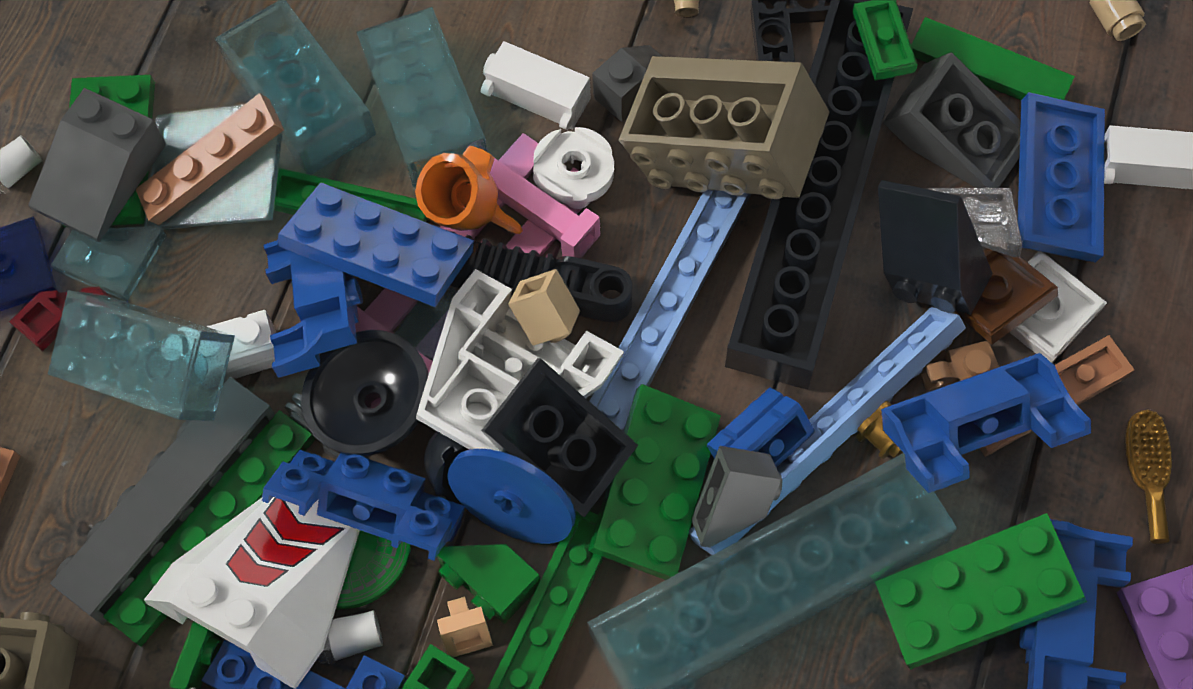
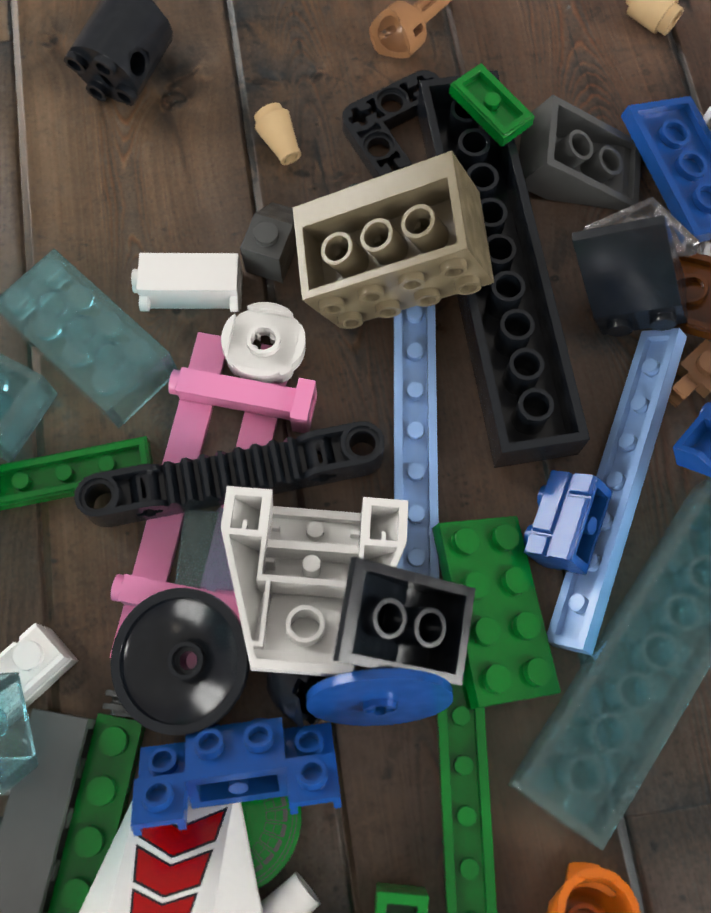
camera: 30 degrees left, 5 degrees up
blue bracket [264,240,363,378] -> none
blue plate [278,182,474,307] -> none
orange piece [415,146,523,234] -> none
green slope [437,544,540,624] -> none
light nougat tile [437,597,493,658] -> none
tan brick [508,269,580,346] -> none
dark grey slope [692,446,782,548] -> none
pearl gold brick [855,400,903,459] -> none
green tile [911,17,1075,100] -> none

